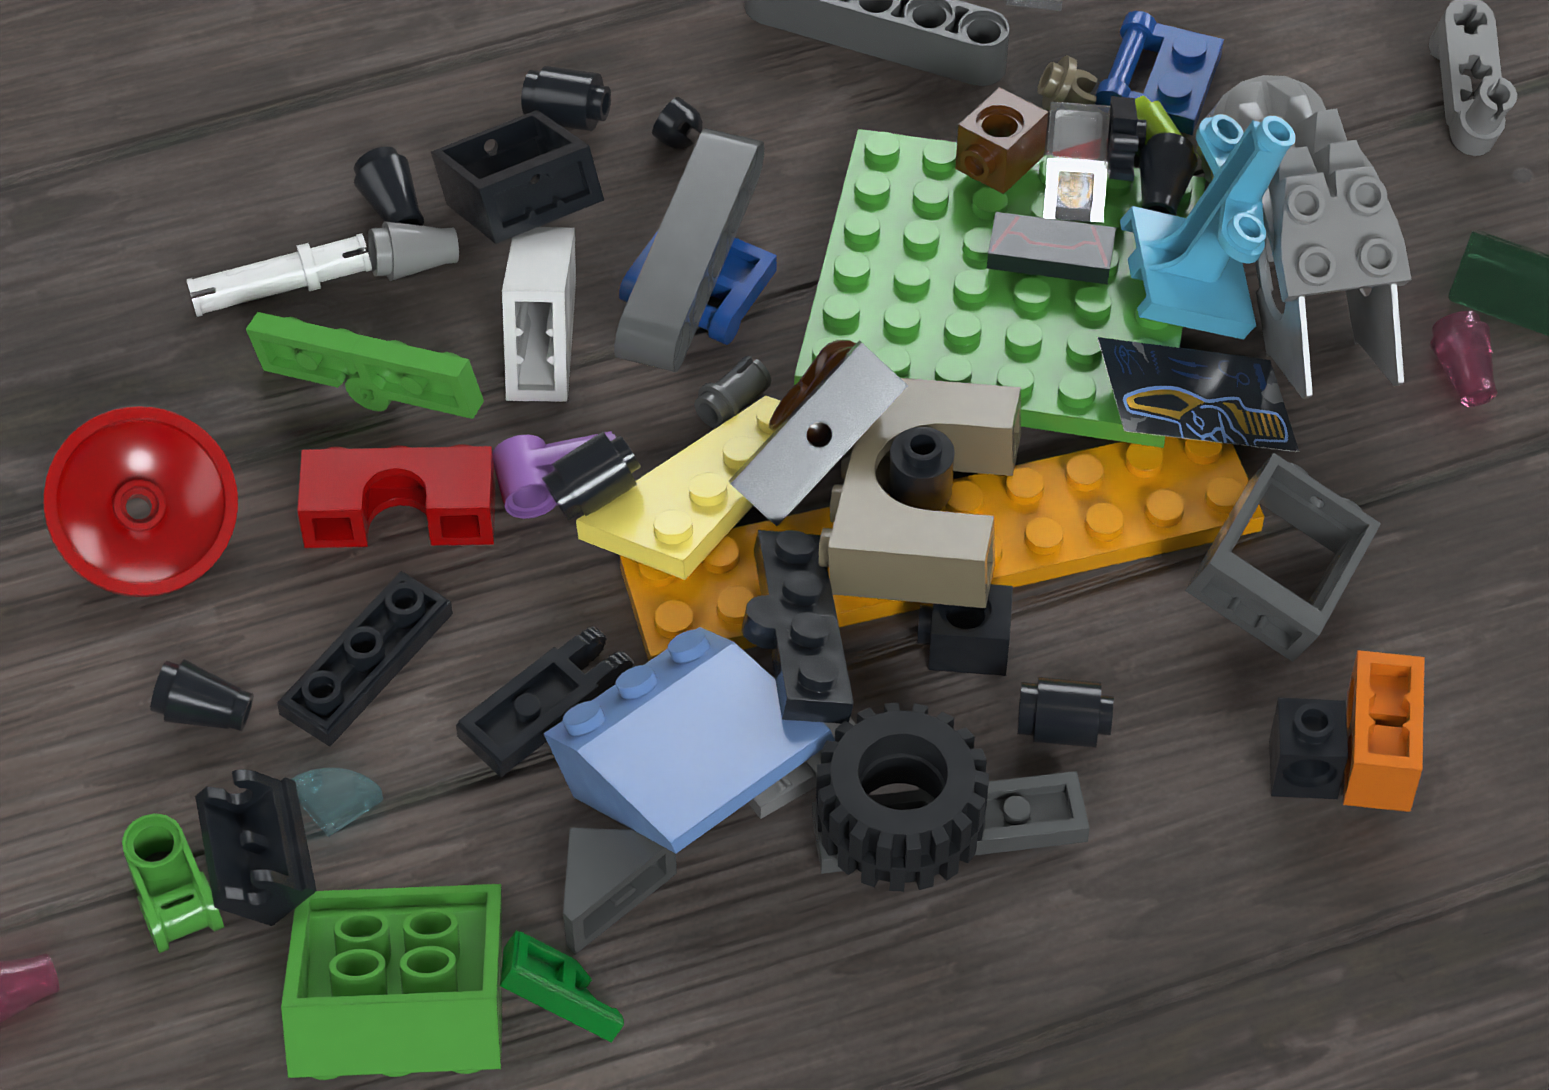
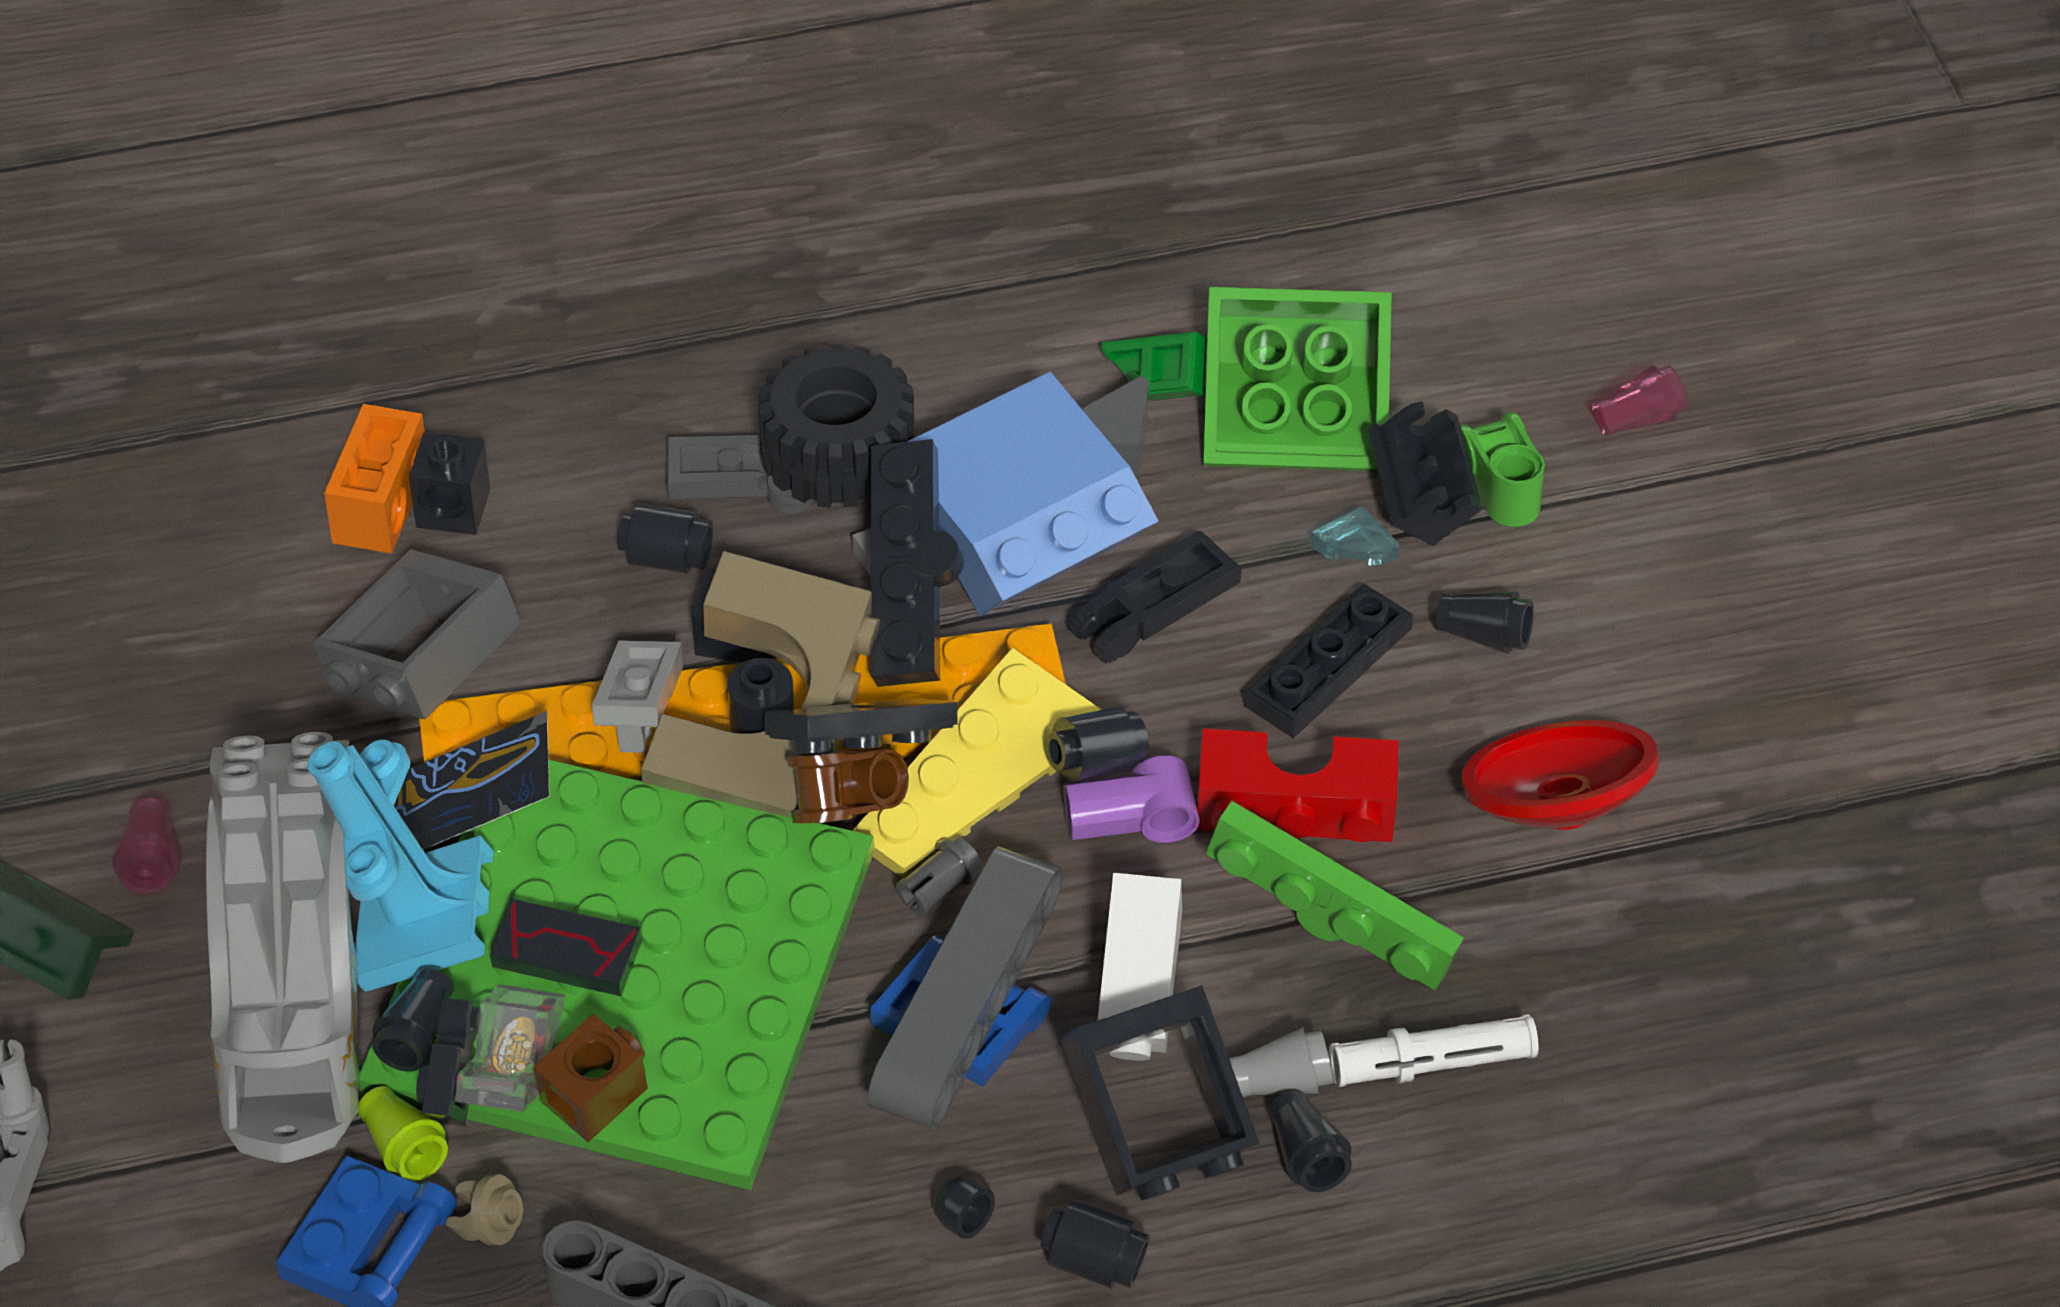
camera: 175 degrees left, 5 degrees down
none -> light grey hinge [592,641,684,753]

